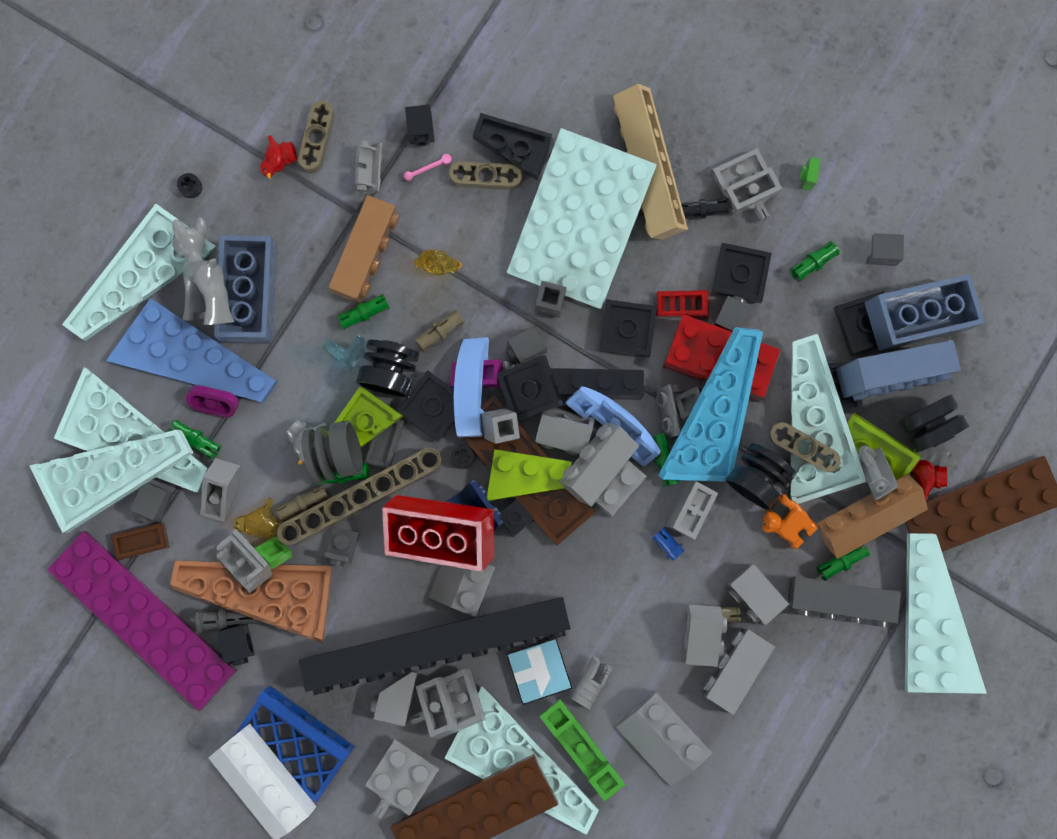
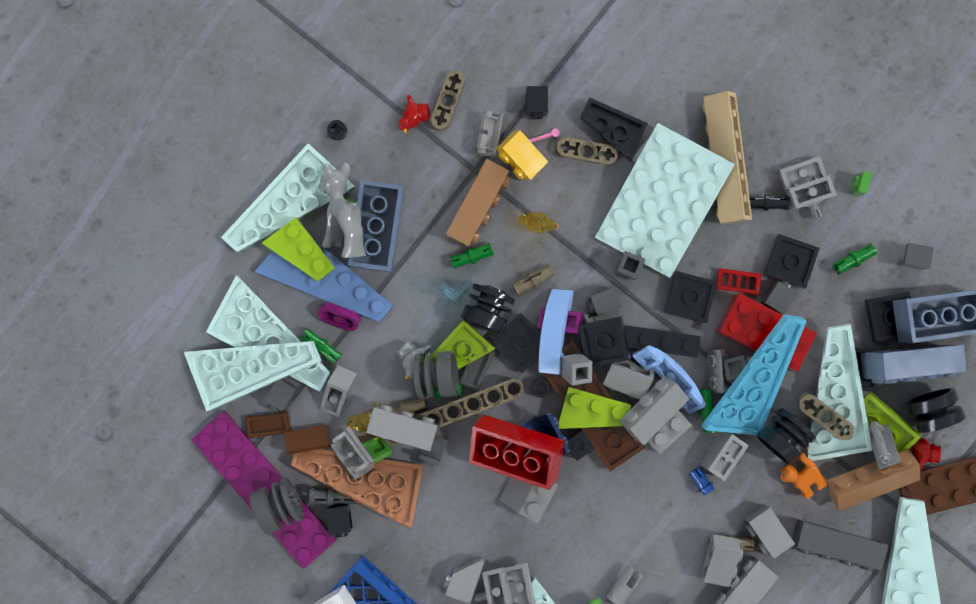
camera: 10 degrees right, 5 degrees up
black brick [299,597,571,695] -> none
medium azure tile [506,638,573,705] -> none
green pin [816,544,870,581] -> none
none -> dark grey wheel [250,477,304,535]
none -> lime wing [262,217,336,281]
none -> reddish brown tile [284,425,330,455]
none -> light grey brick [366,404,438,451]
none -> yellow brick [496,130,548,180]

